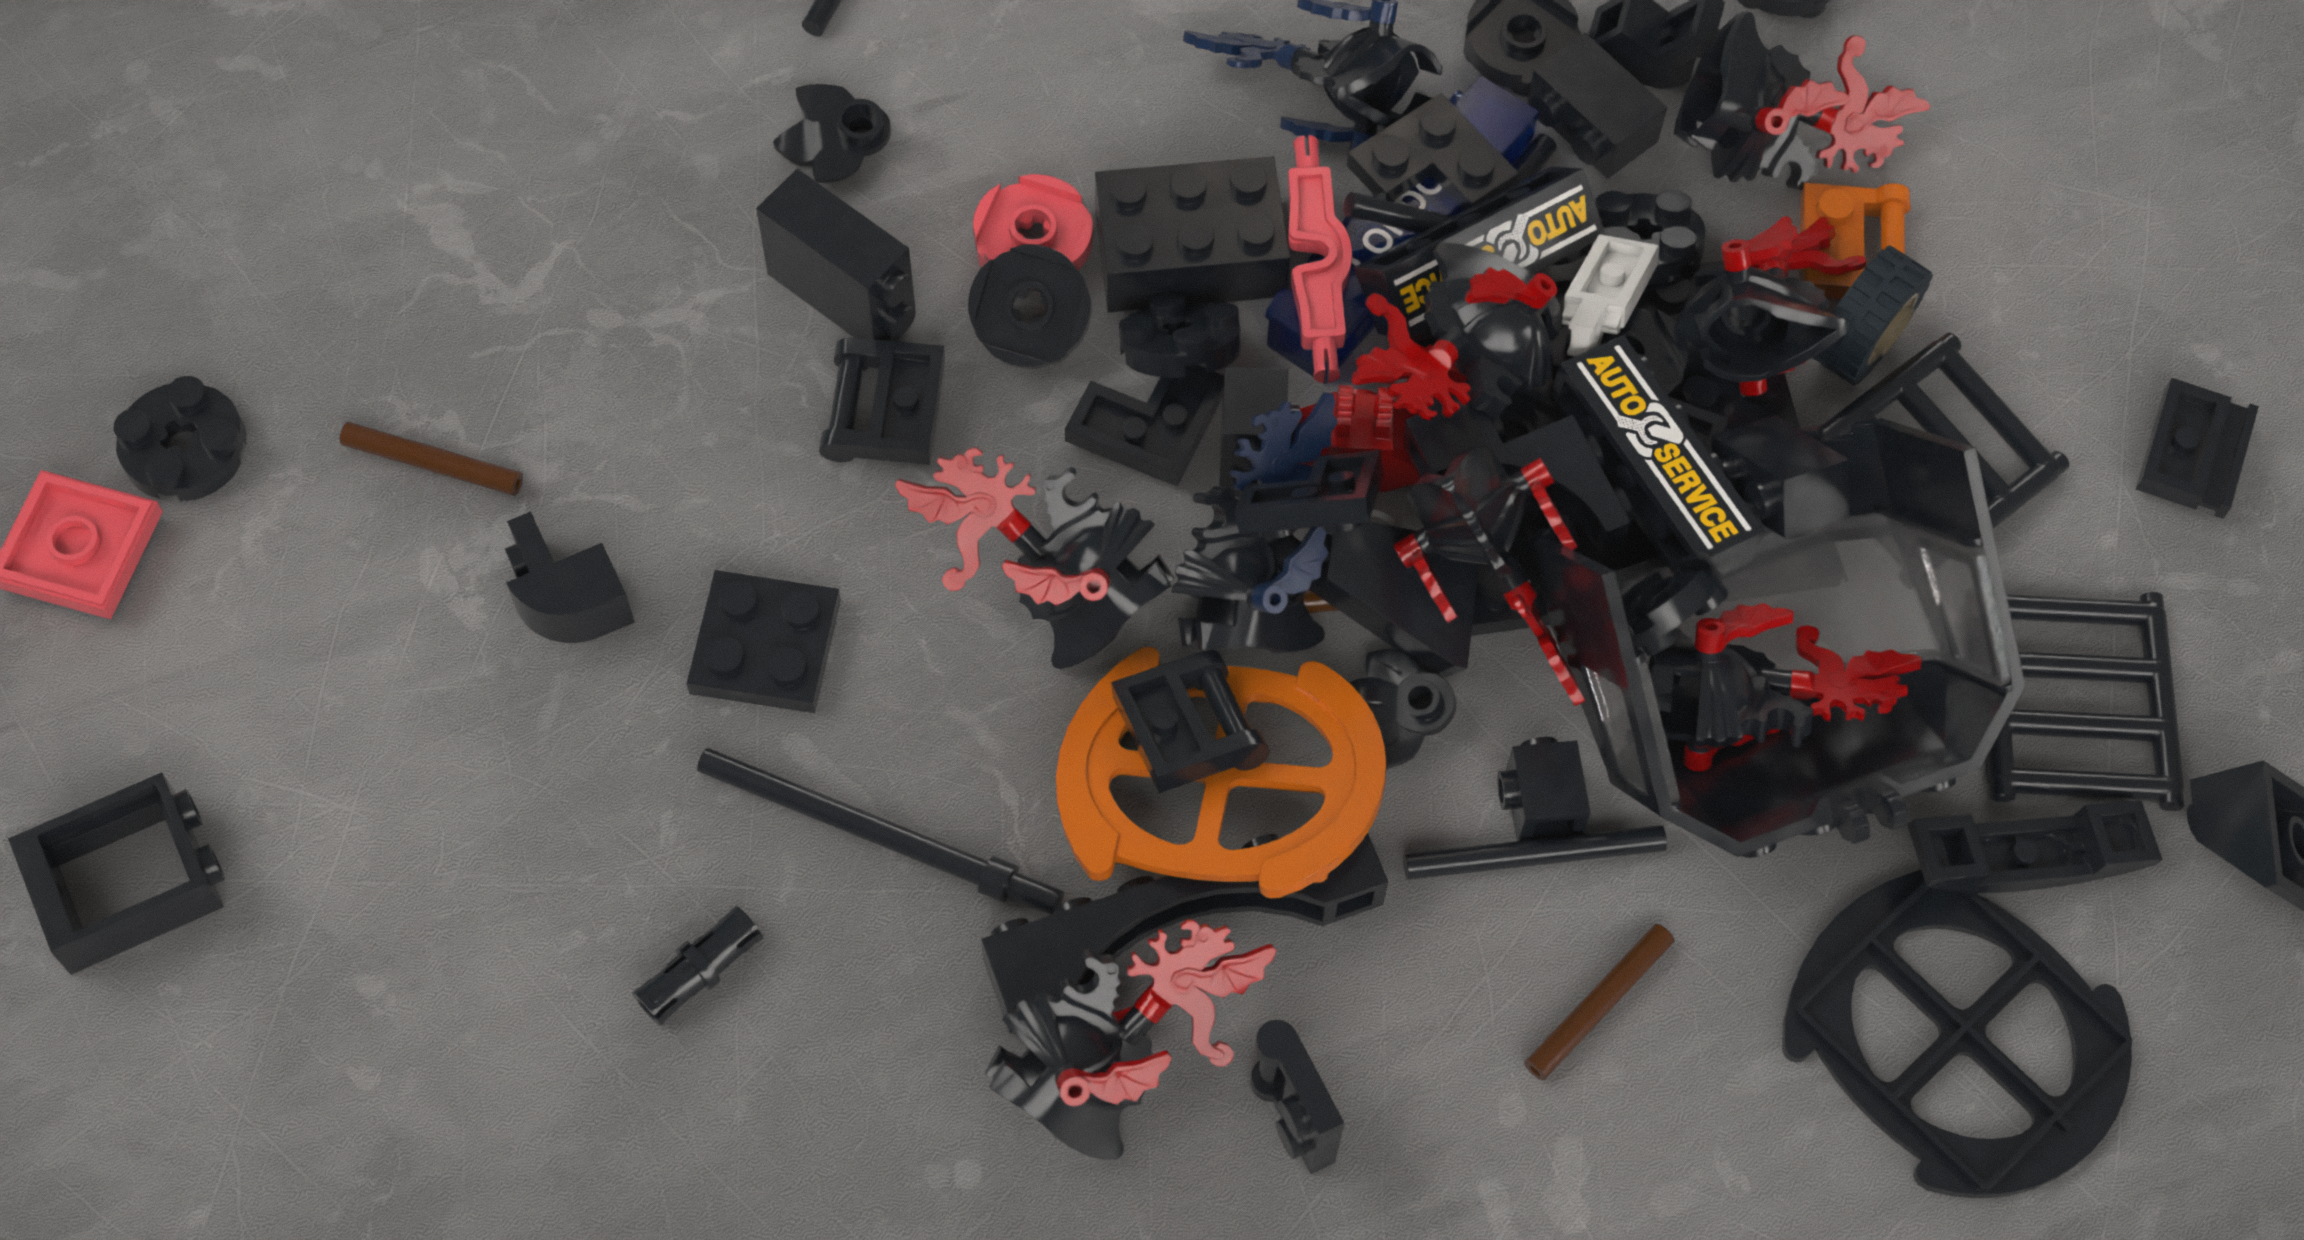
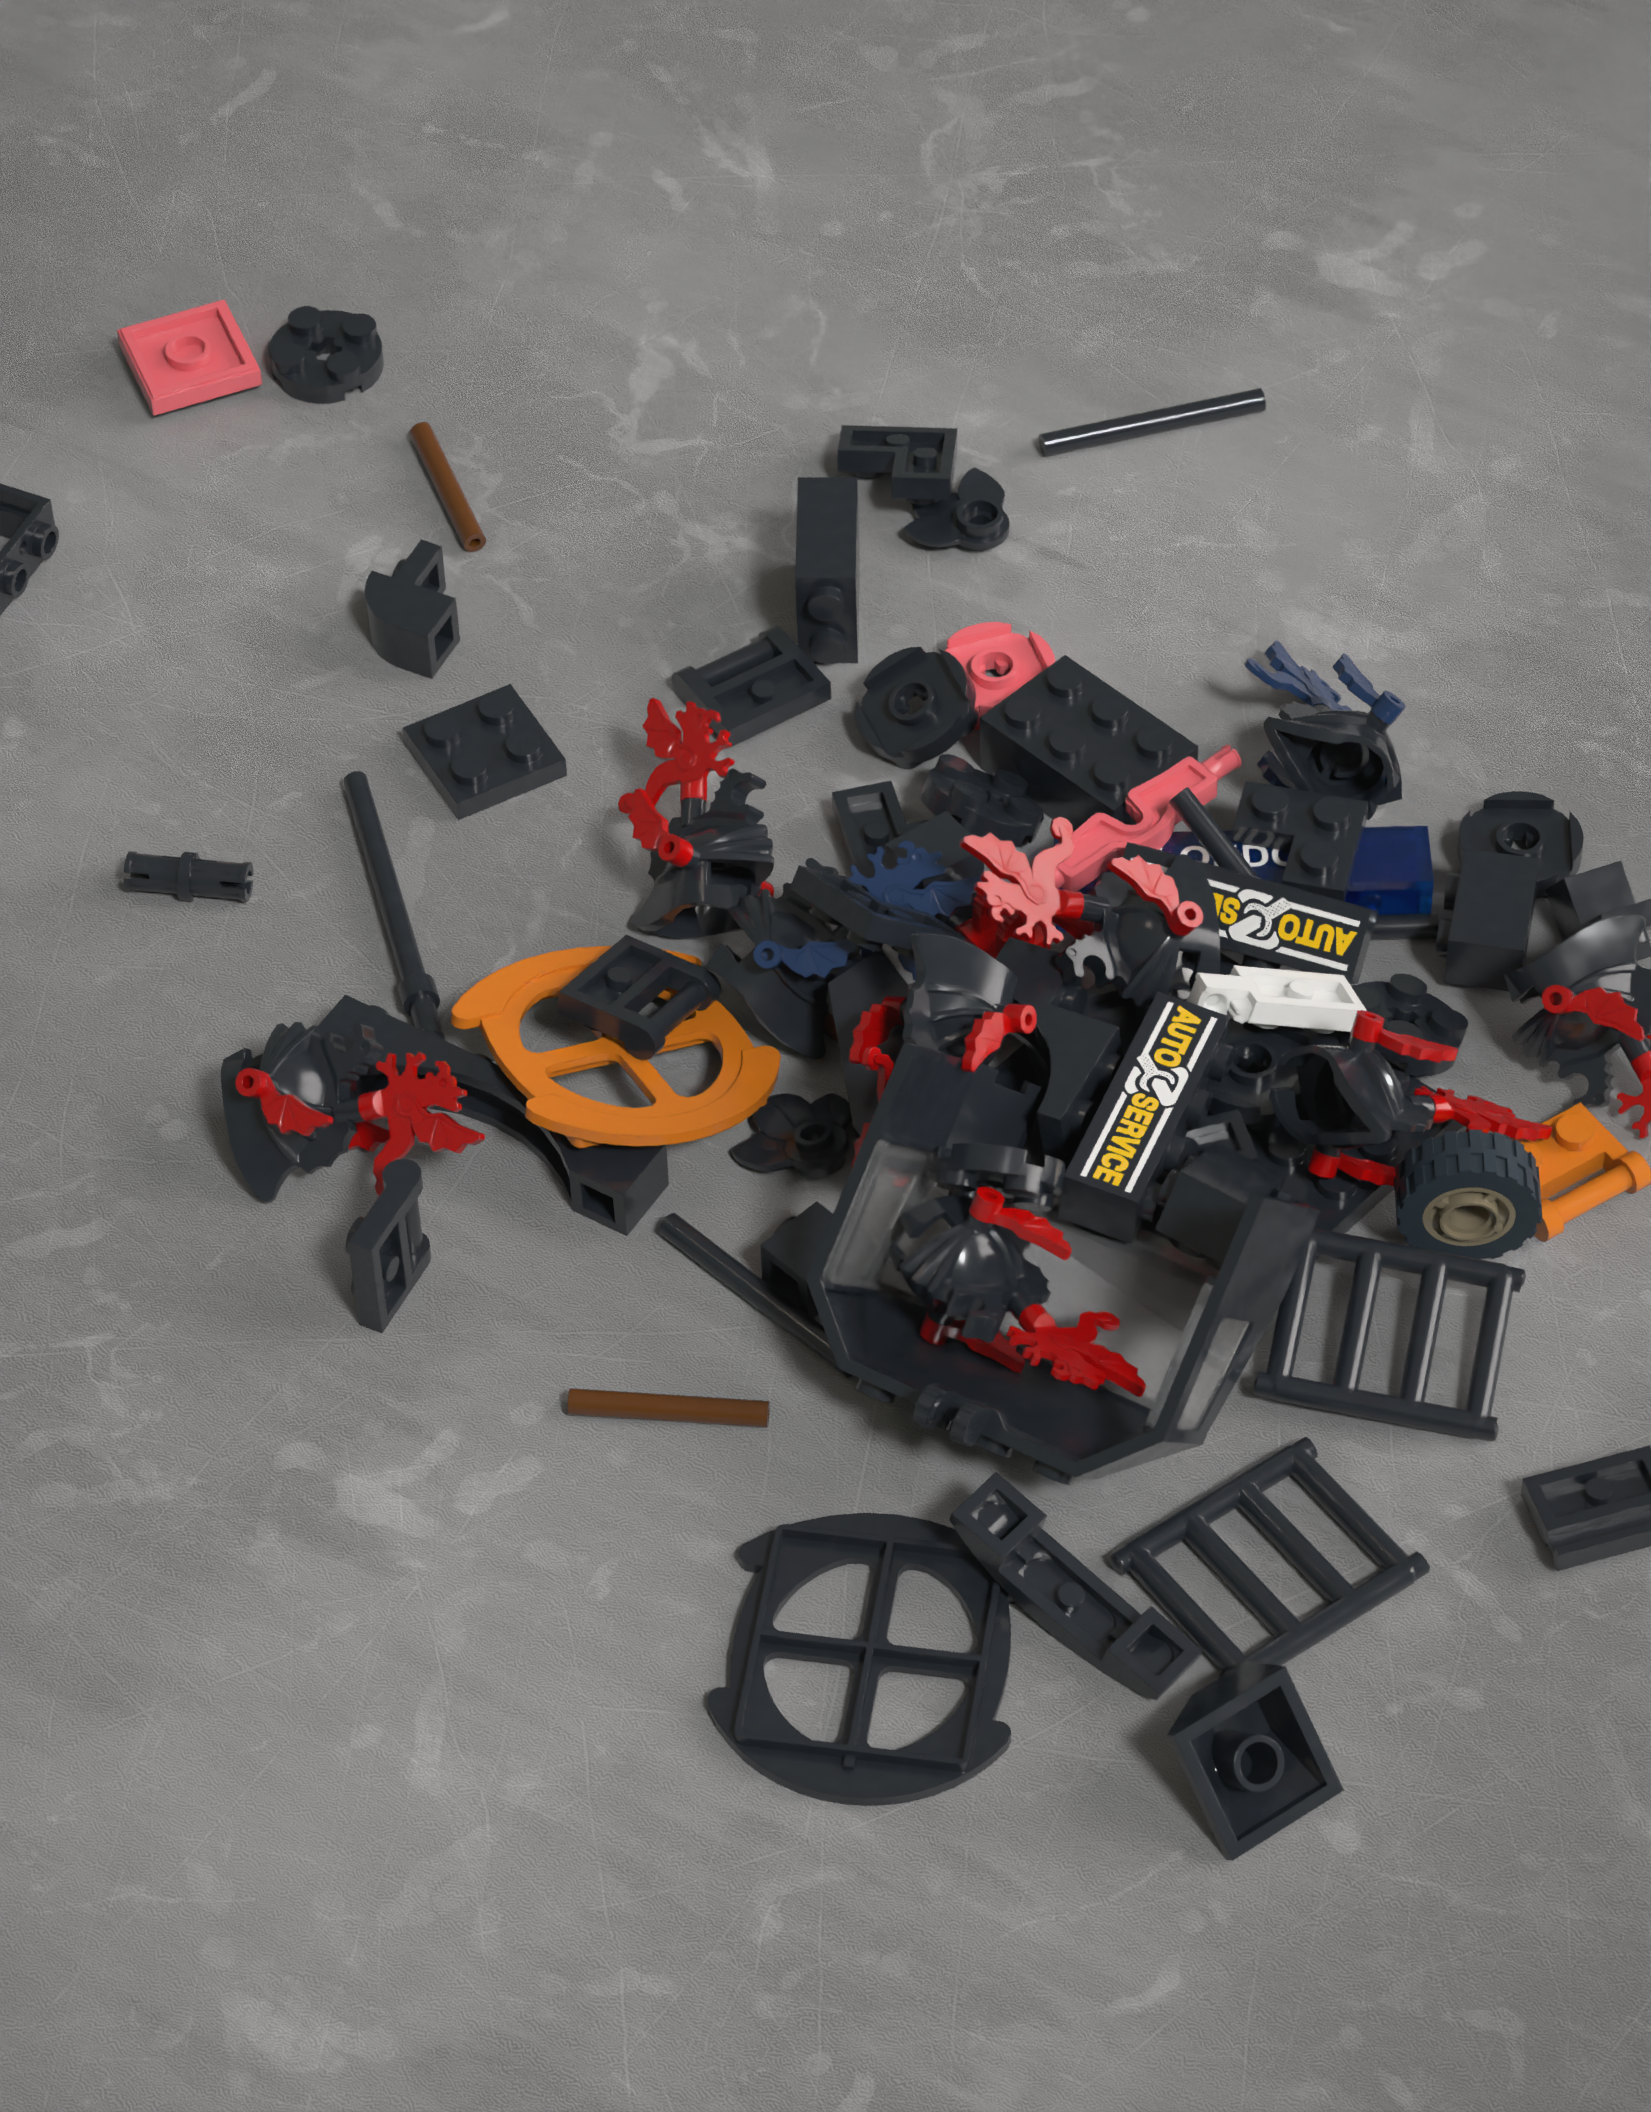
camera: 55 degrees right, 15 degrees down
none -> black plate [837,425,958,505]

